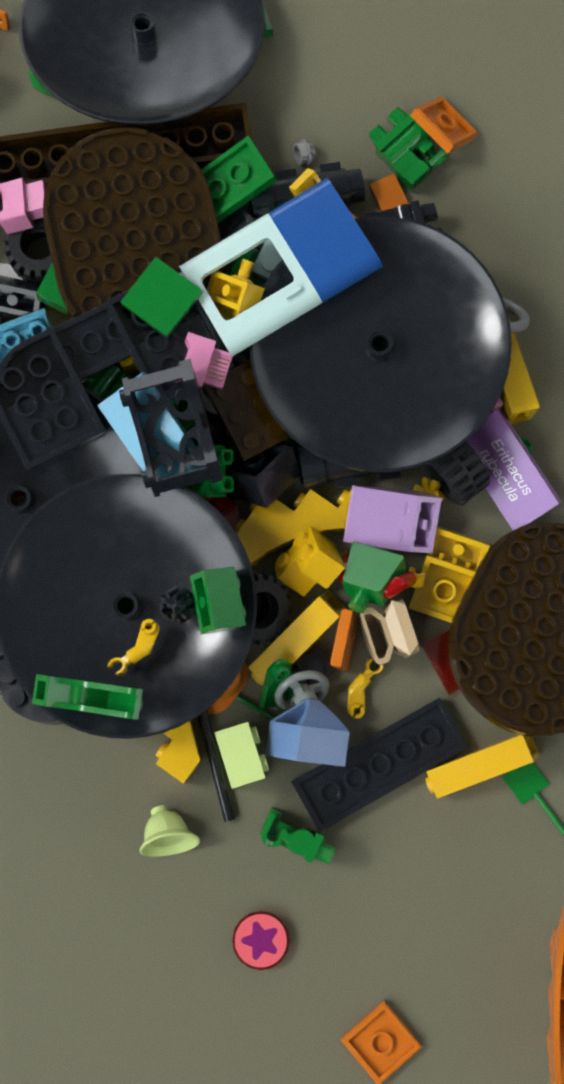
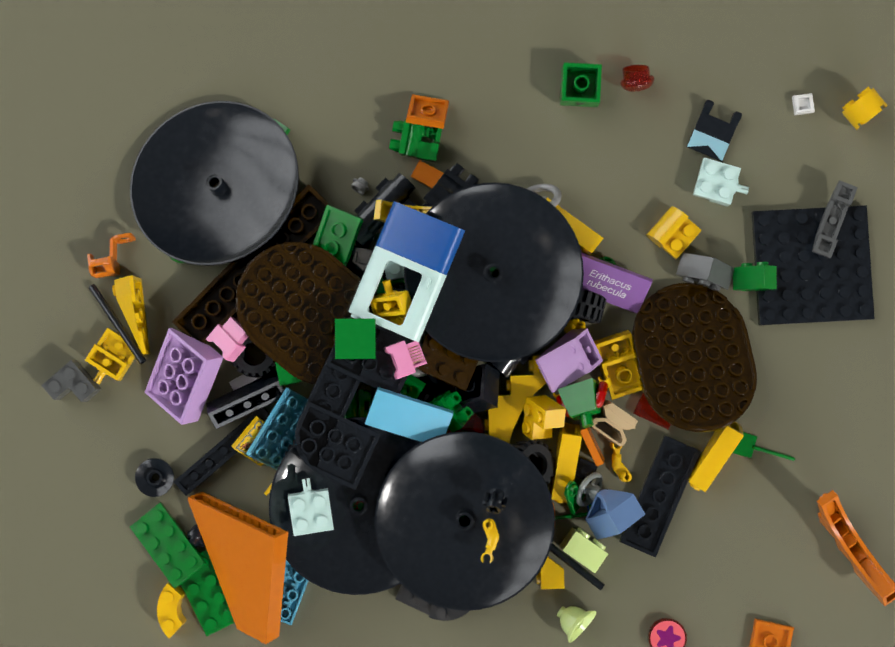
camera: 45 degrees left, 5 degrees up
green arch [32,674,143,720] -> none
black fence [119,359,223,497] -> none
green brick [190,566,246,634] -> none
green hips [259,807,336,865] -> none

